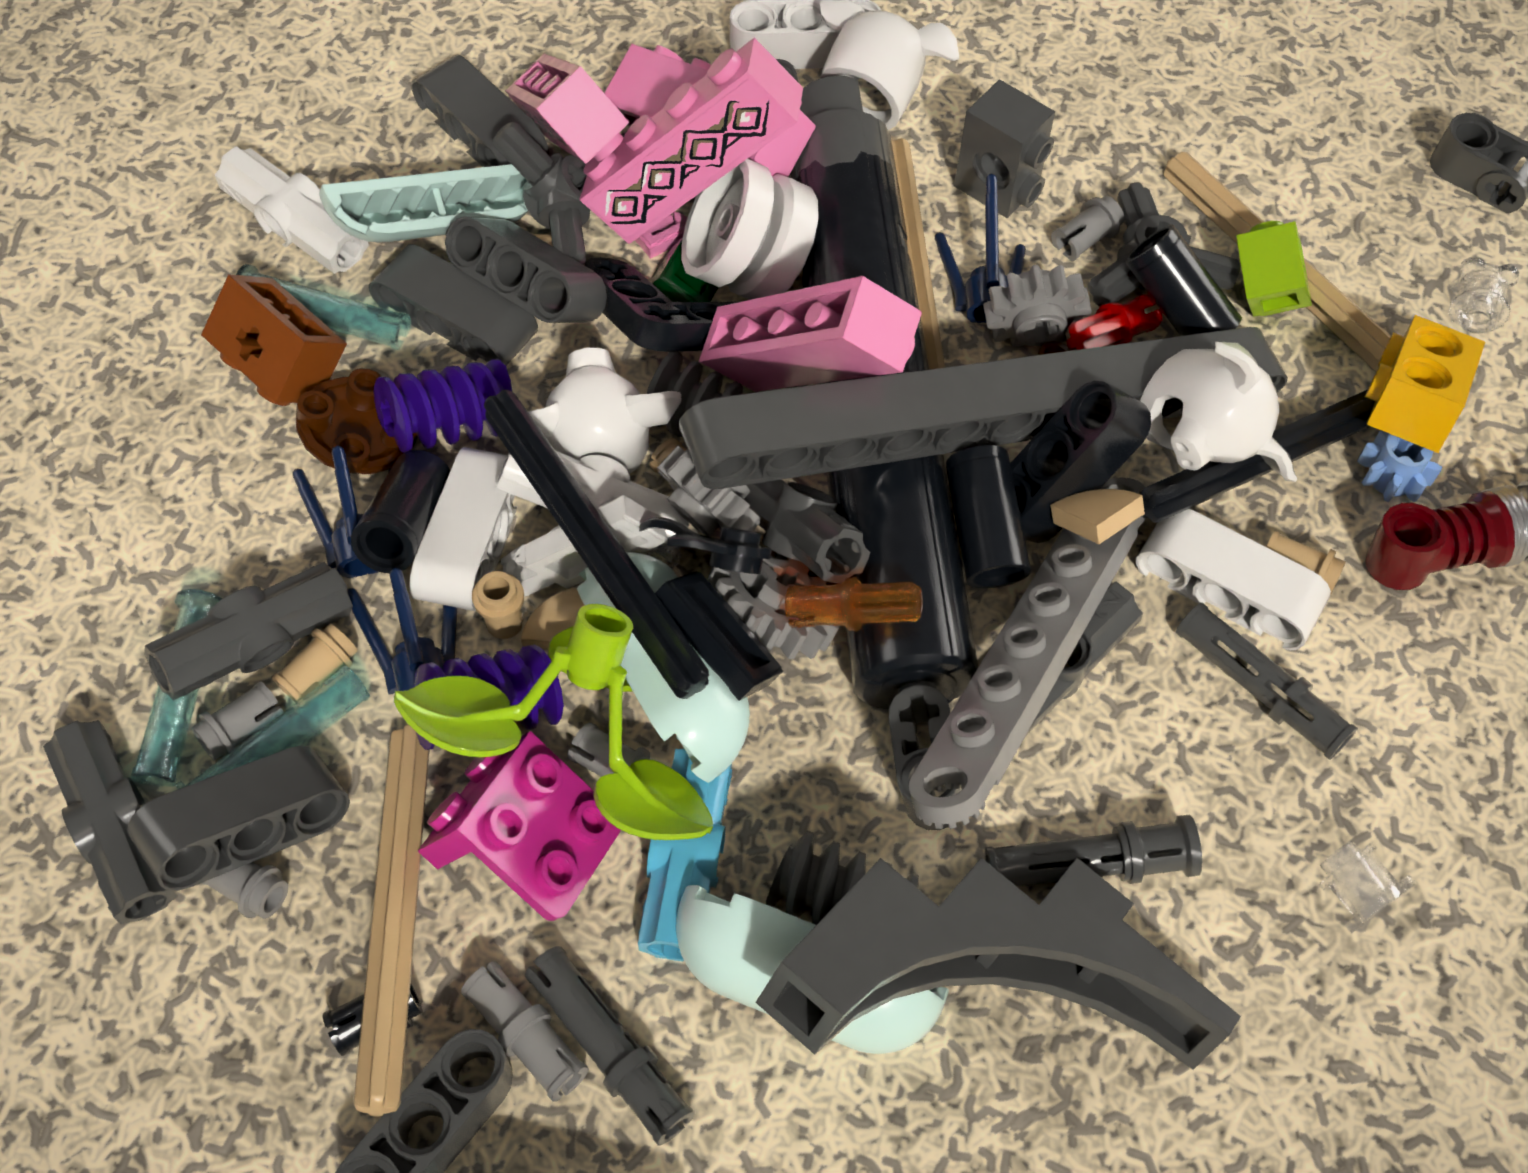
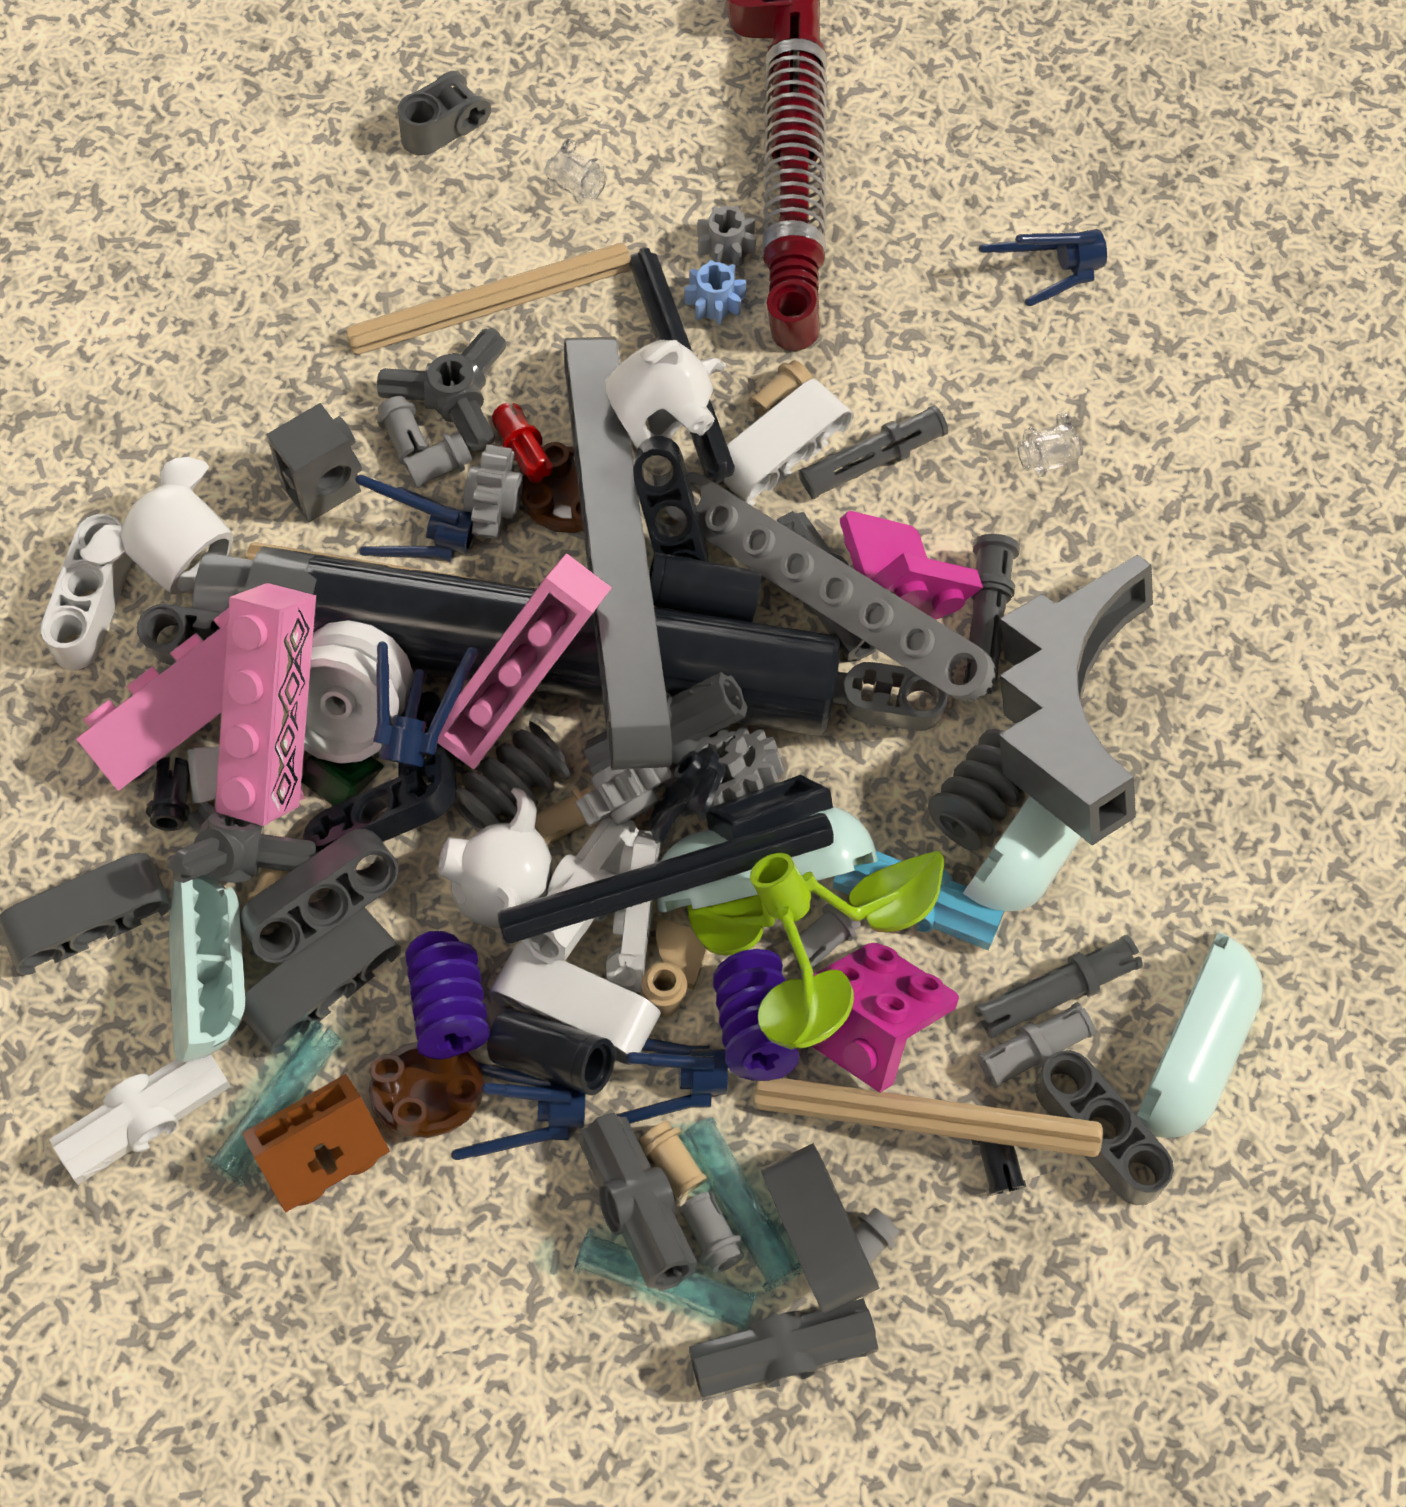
camera: 75 degrees left, 5 degrees up
bright pink brick [505,53,629,164] -> none
clear orange axle [785,577,923,631] -> none
tan tile [1050,489,1145,544] -> none
black pin [1125,224,1242,336] -> none
lime brick [1236,221,1312,316] -> none
yellow brick [1365,315,1485,453] -> none
none -> dark blue plant [373,641,477,767]
none -> light grey pin [403,433,472,488]
none -> light grey gear [697,205,756,267]
none -> dark pink bracket [839,511,983,619]

